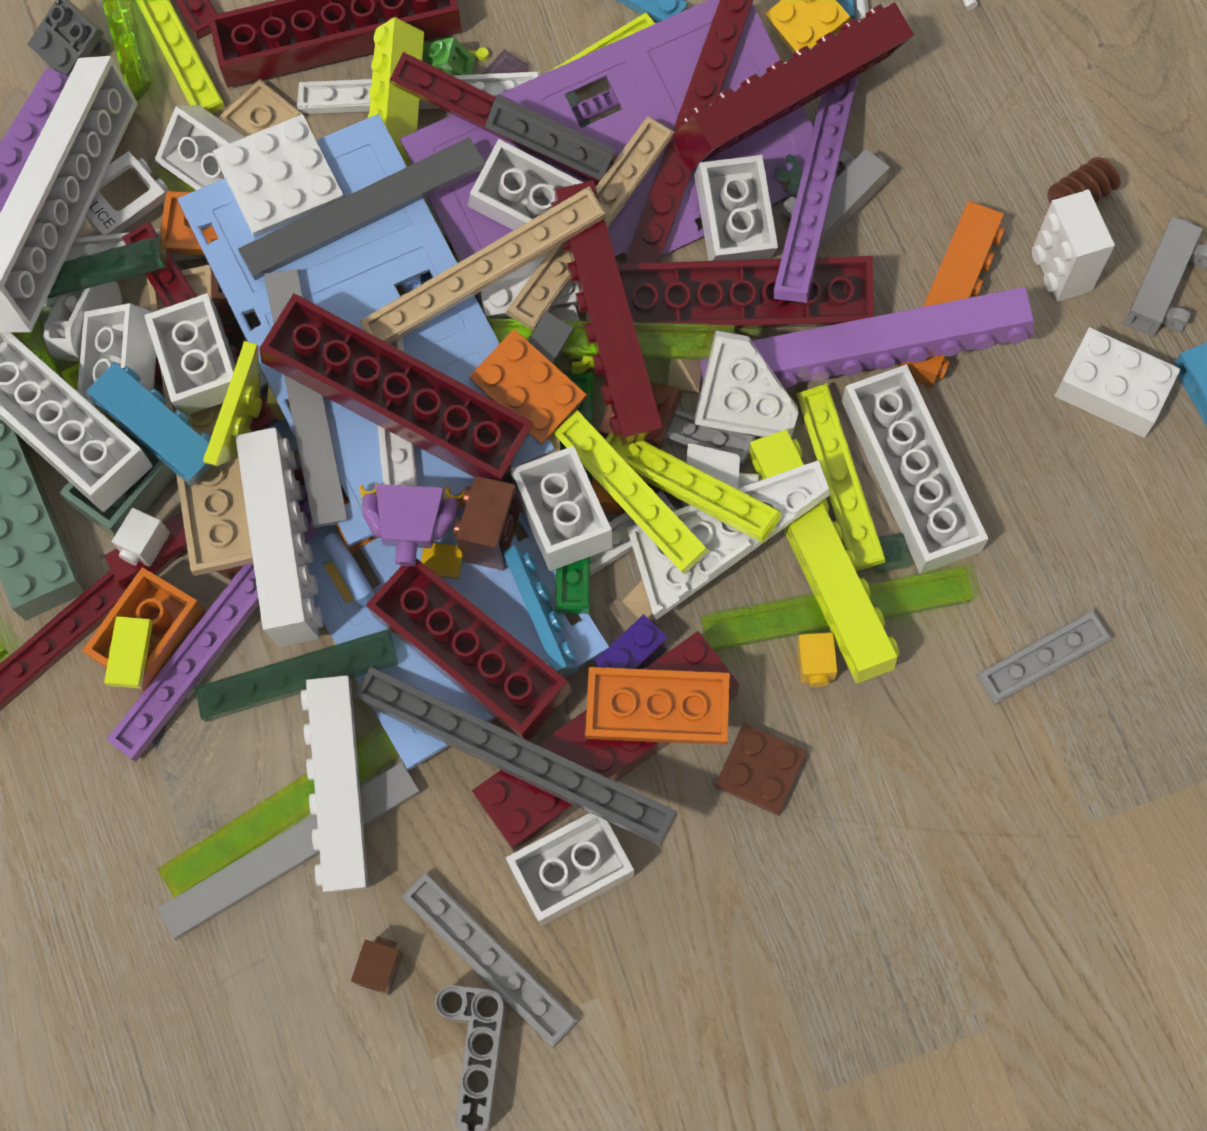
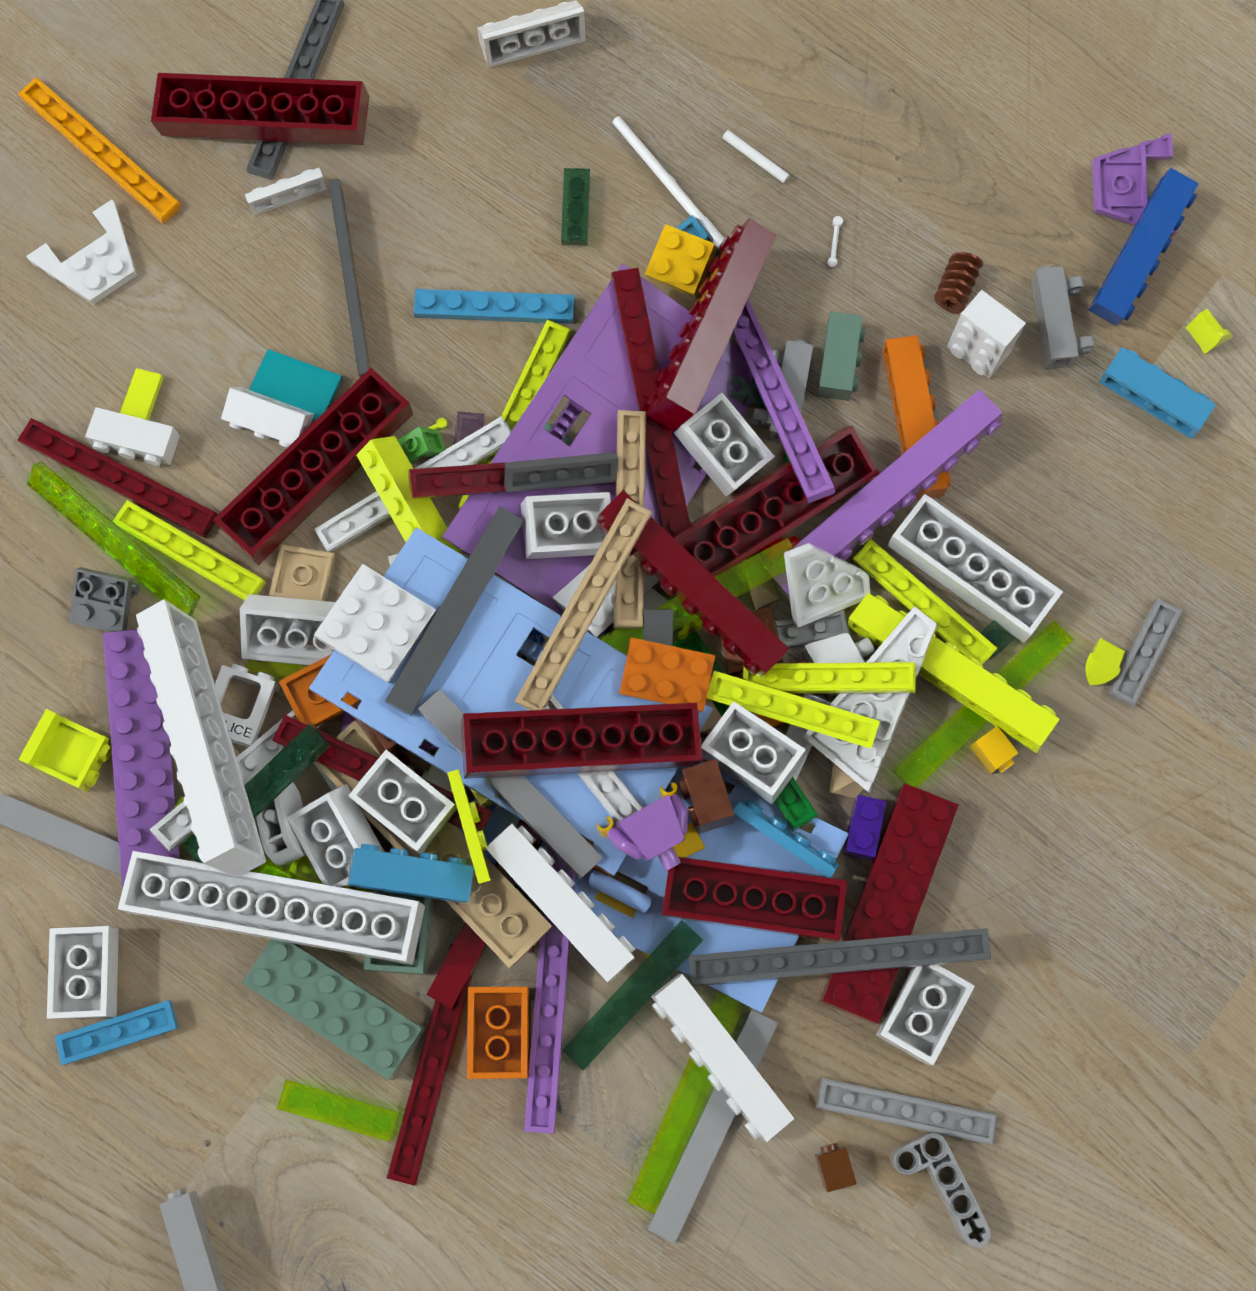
camera: 35 degrees left, 5 degrees up
neon yellow tile [104,616,153,689] -> none
white brick [111,508,170,567] -> none
orange plate [585,667,730,745] -> none
copper plate [715,723,807,816] -> none
white brick [1055,327,1180,438] -> none
none -> sand green brick [817,311,866,401]
none -> white hinge [827,216,843,267]
none -> neon yellow tile [1086,638,1125,686]

